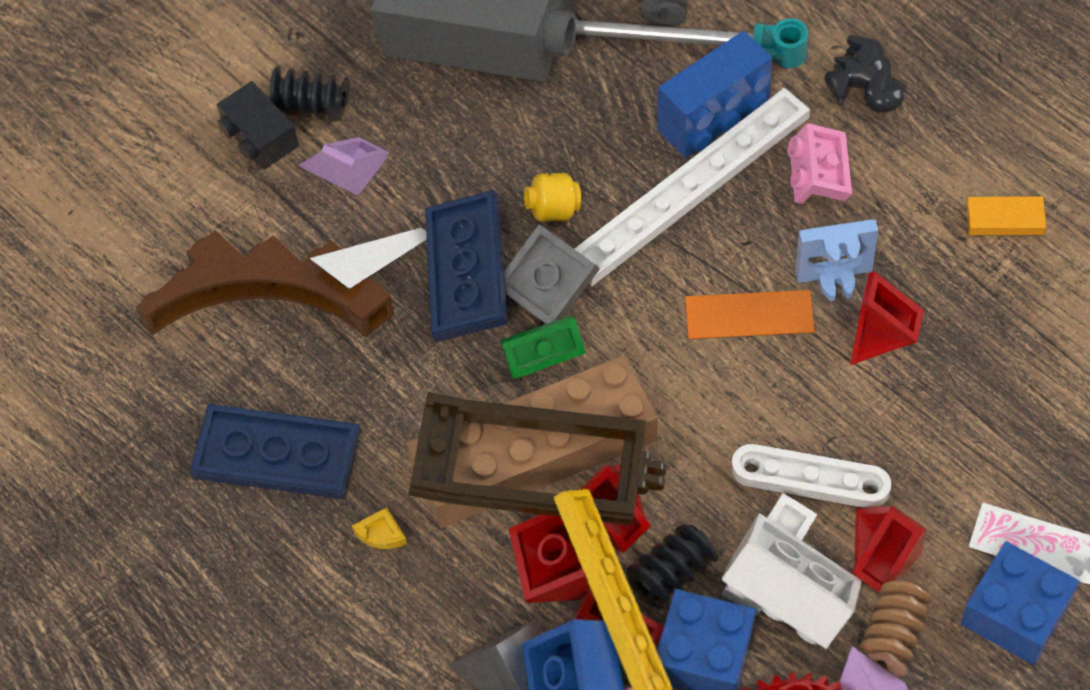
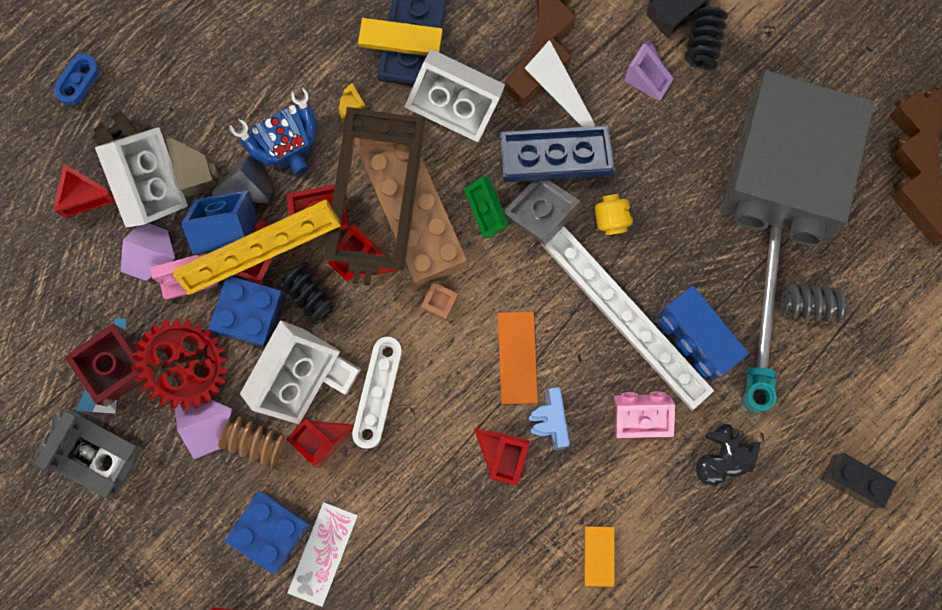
camera: 85 degrees right, 20 degrees up
none -> torso [229,87,317,176]
none -> yellow tile [358,18,443,56]
none -> white slope [405,49,505,142]
none -> nougat plate [421,282,458,320]

